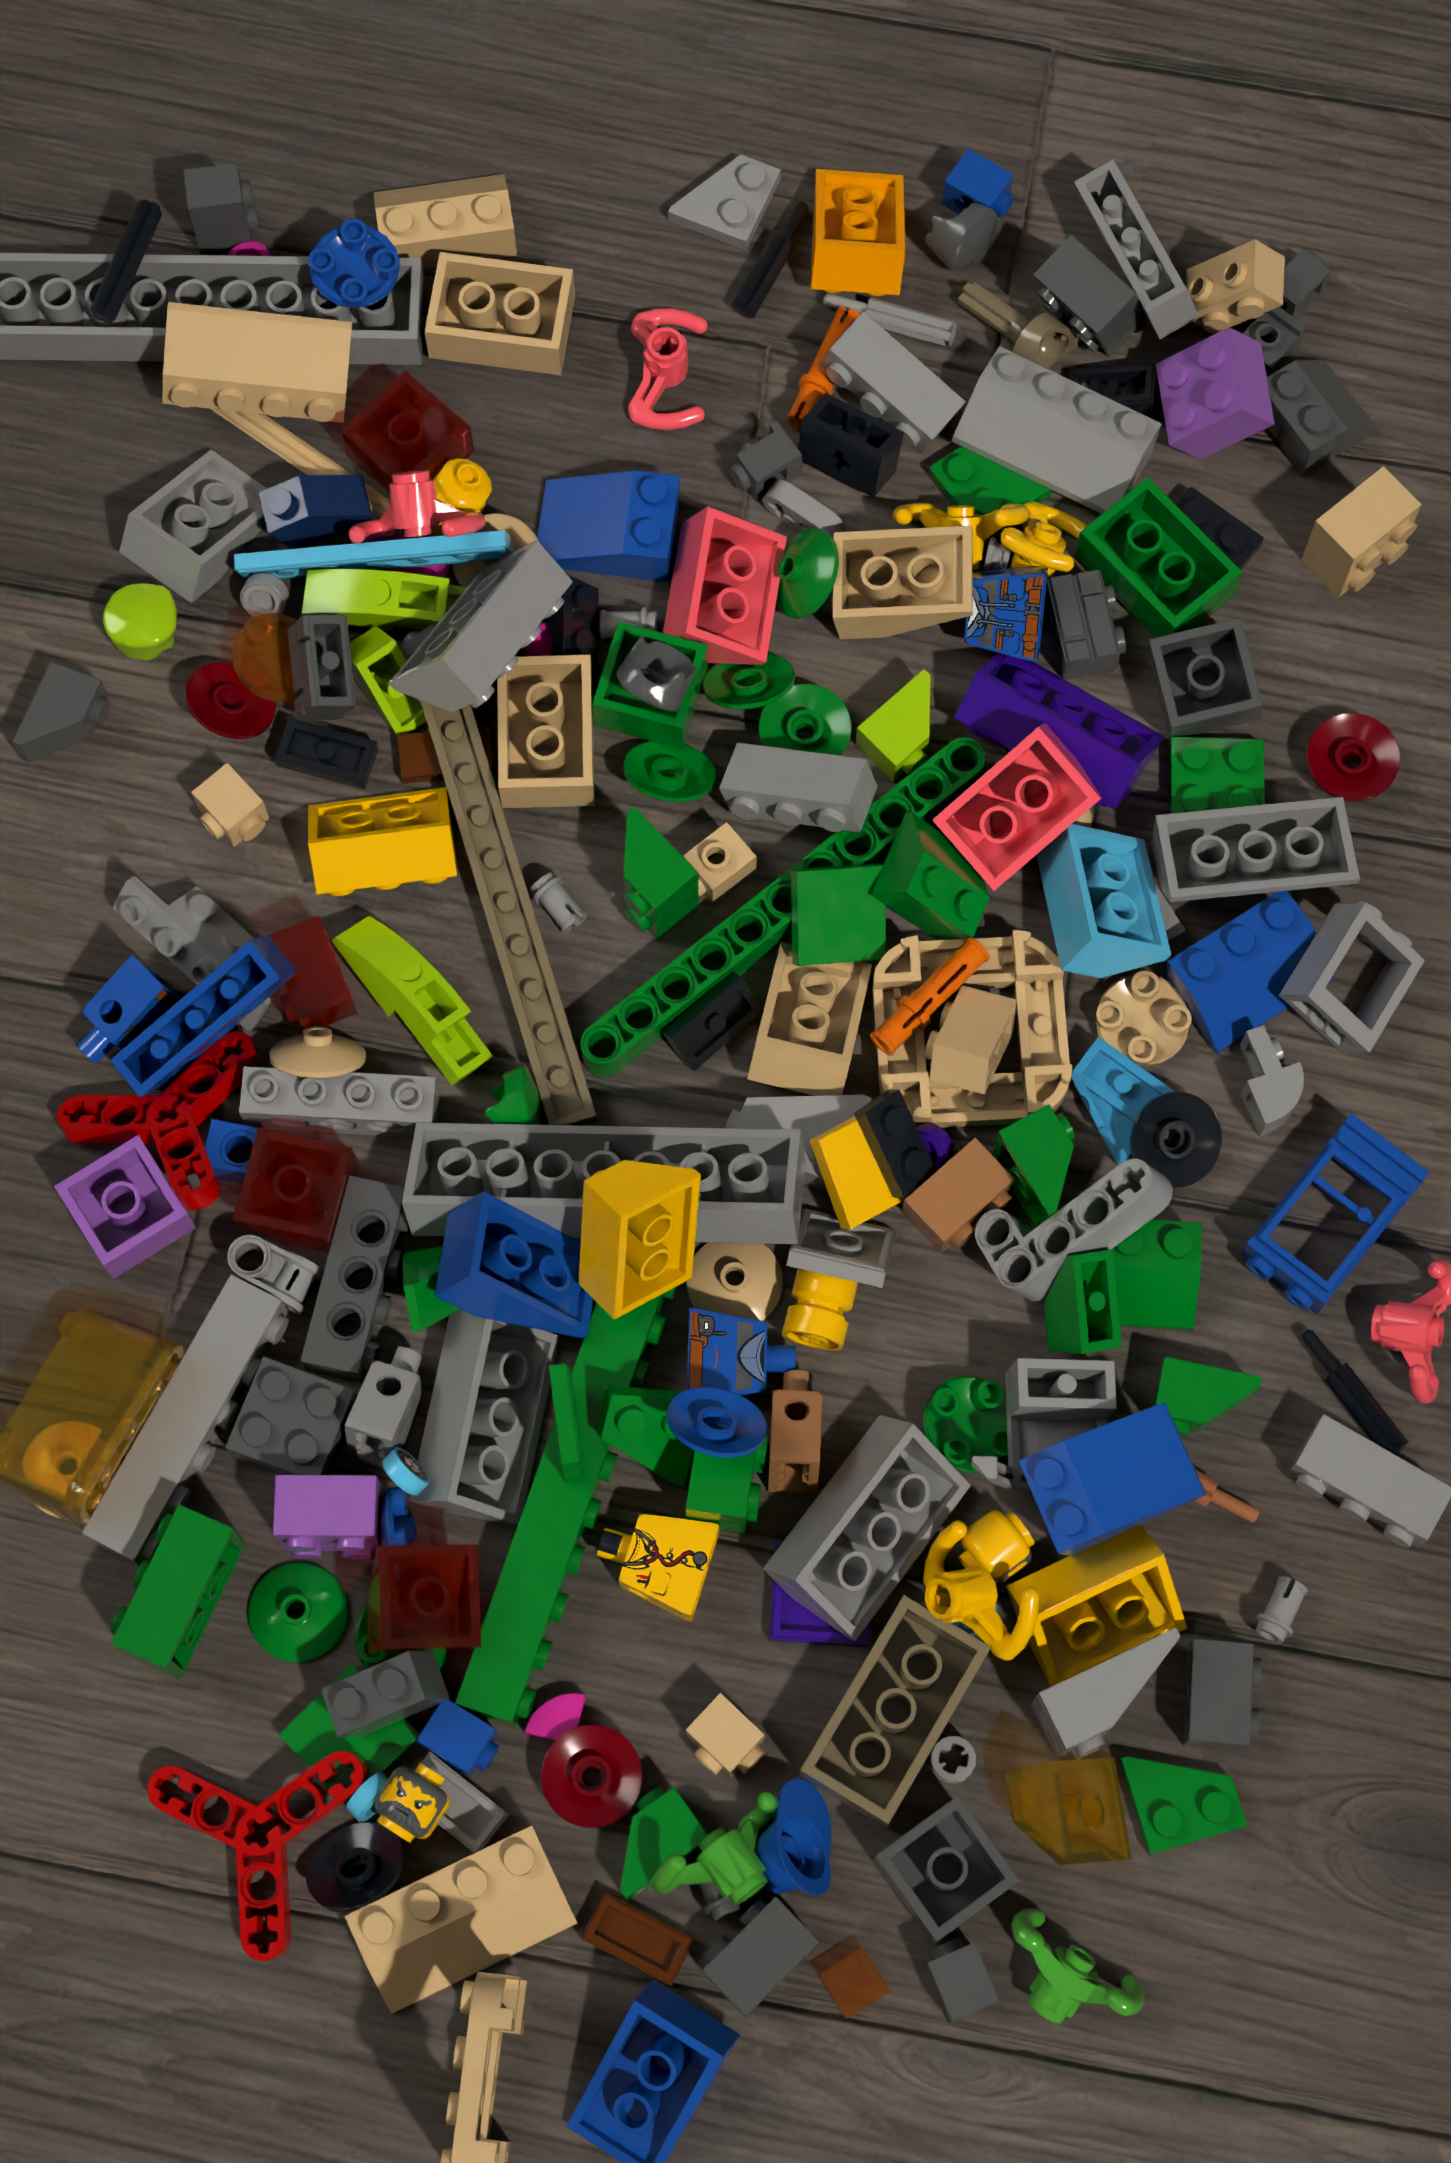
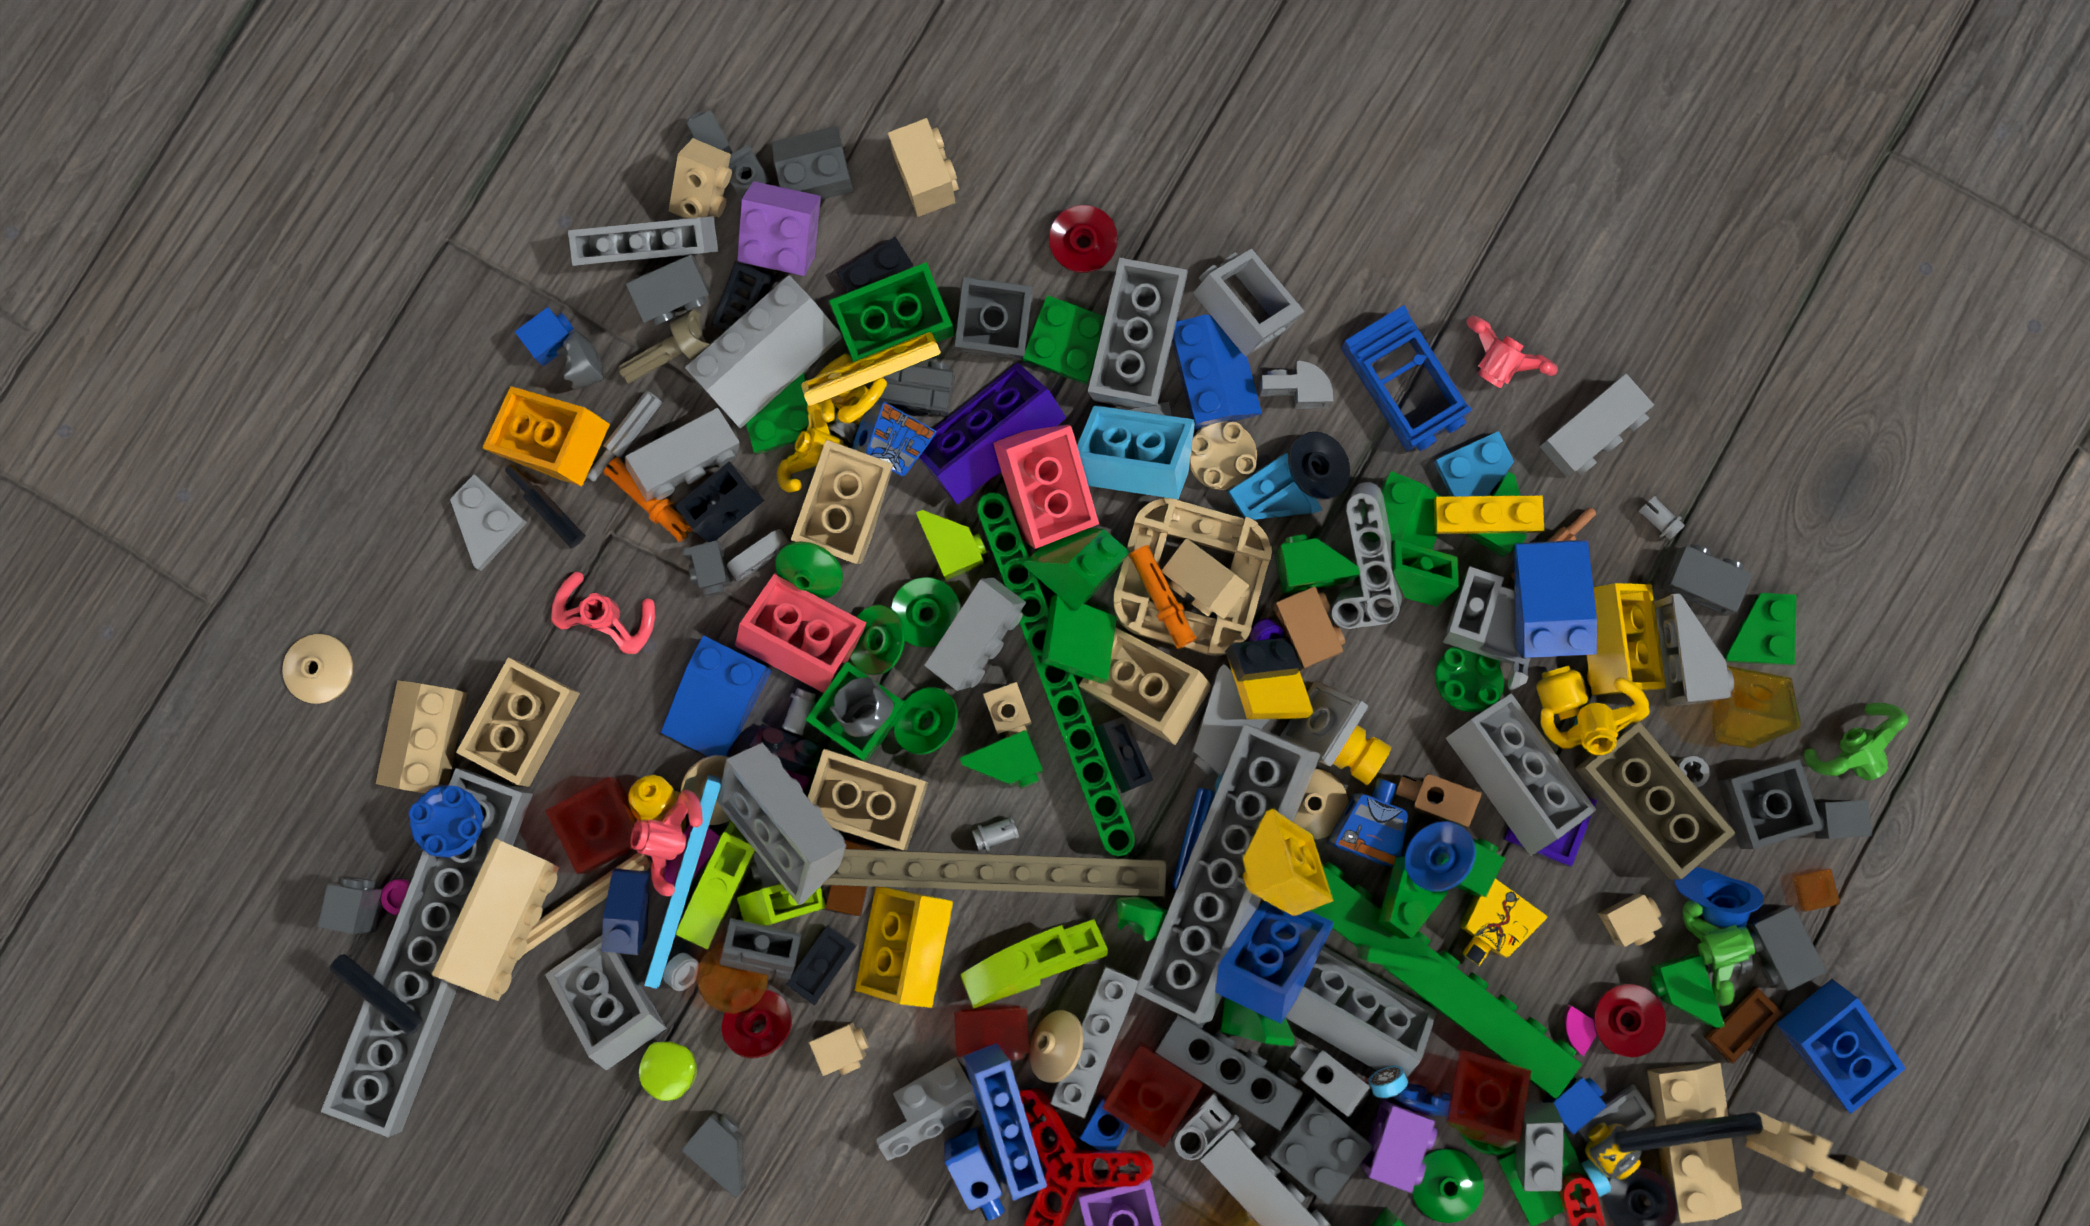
camera: 65 degrees left, 10 degrees up
black axle [1301,1329,1409,1455] -> none
none -> tan dish [282,634,353,704]
none -> yellow tile [801,332,941,406]
none -> dark azure wing [1434,431,1514,497]
none -> yellow plate [1434,496,1544,534]
none -> black axle [1615,1112,1763,1153]

